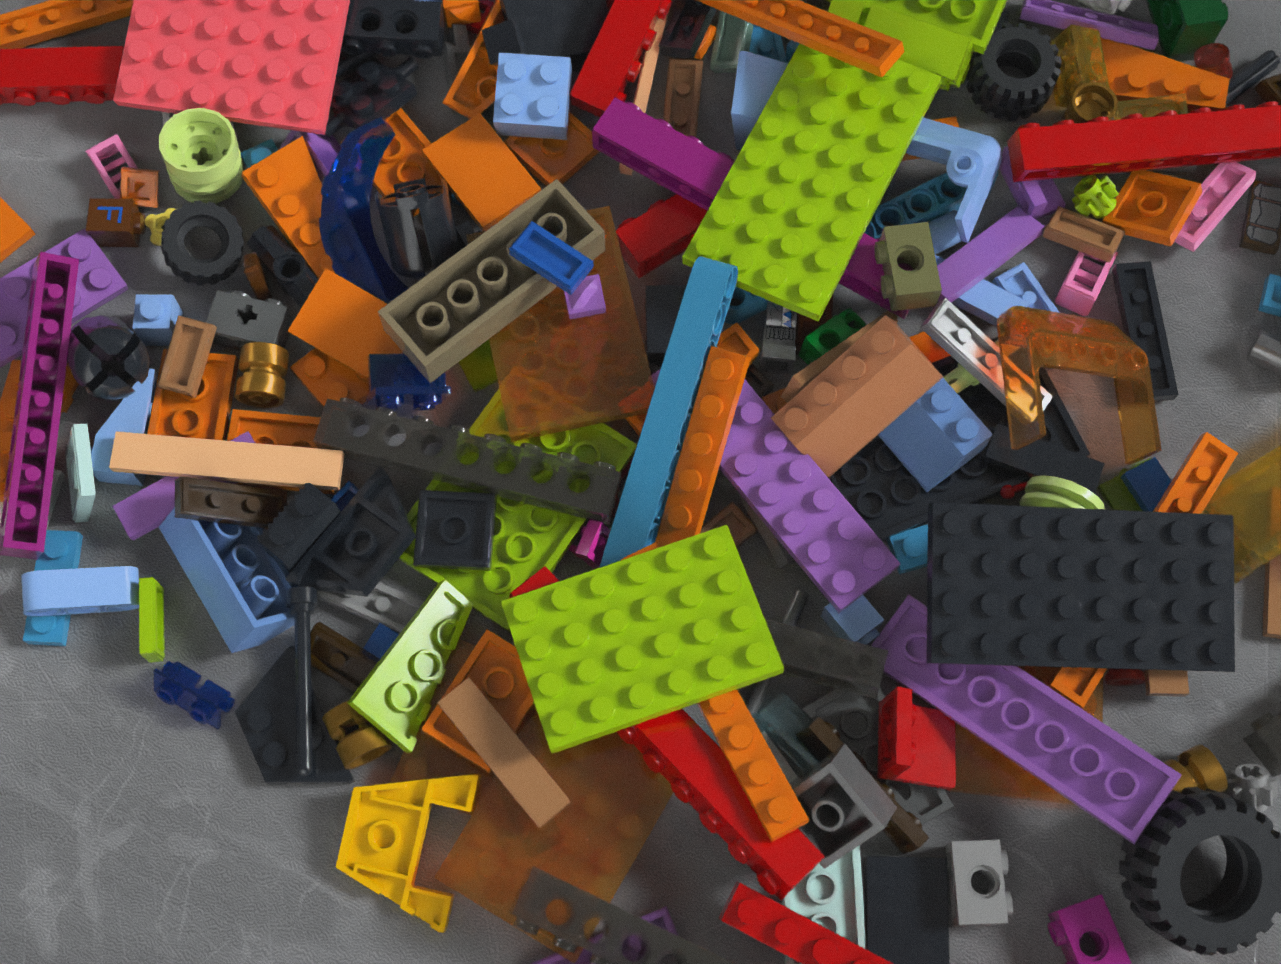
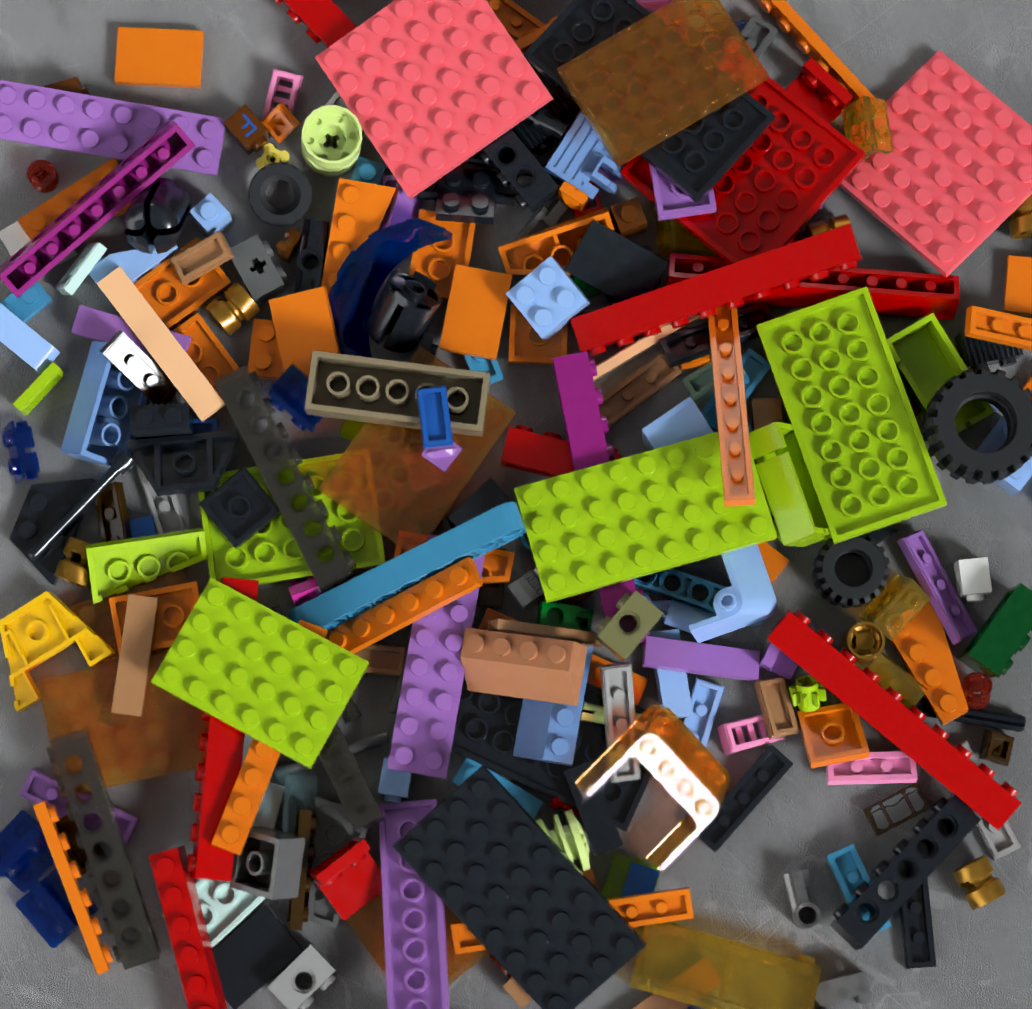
camera: 45 degrees right, 10 degrees up
black tile [482,19,526,66] -> none

